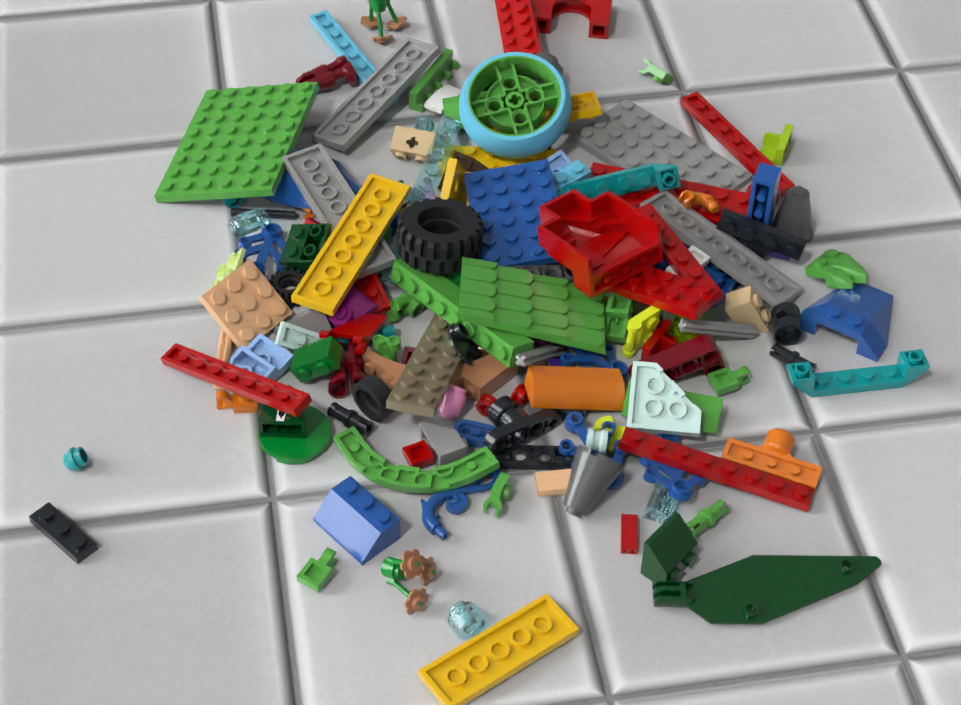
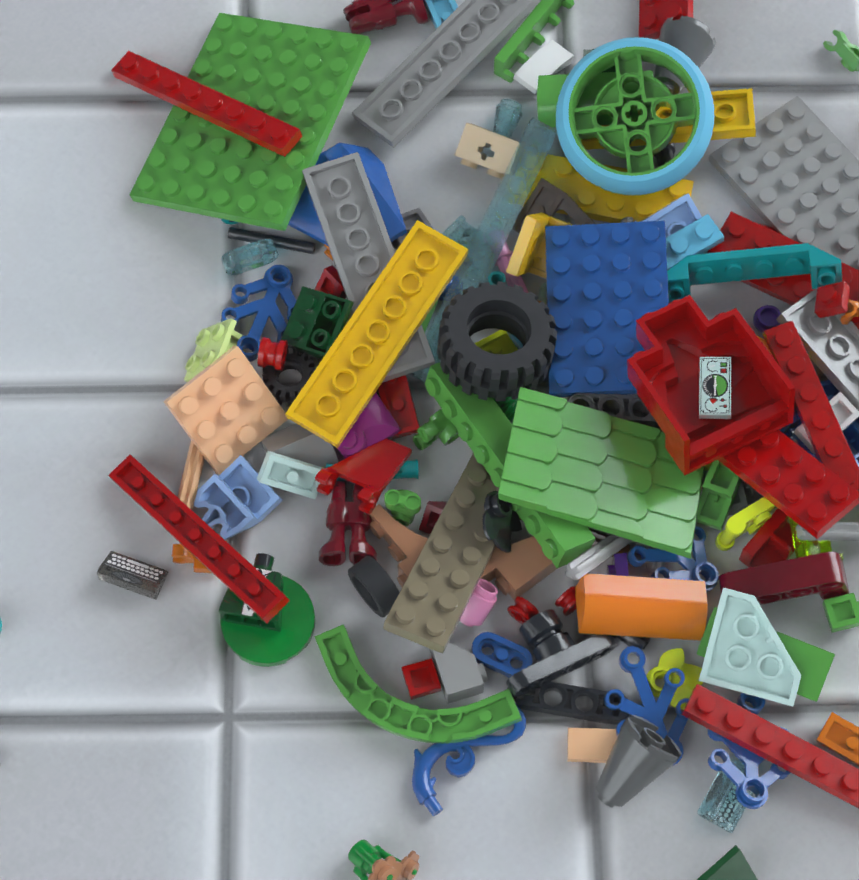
camera: 10 degrees right, 20 degrees up
green brick [290,336,344,382] -> none
bright green plate [297,547,338,593] -> none
slope [313,476,401,566] -> none
black pin [327,402,374,436] -> none
bright green plate [483,472,512,518] -> none
light aqua wheel [585,427,608,454] -> none
red piece [620,514,638,554] -> none
bright green pin [686,499,729,537] -> none
none -> slope [97,551,169,600]
none -> red plate [111,51,303,157]
none -> red wheel [257,337,288,370]
none -> tile [699,357,731,419]
none -> red plate [814,281,850,318]

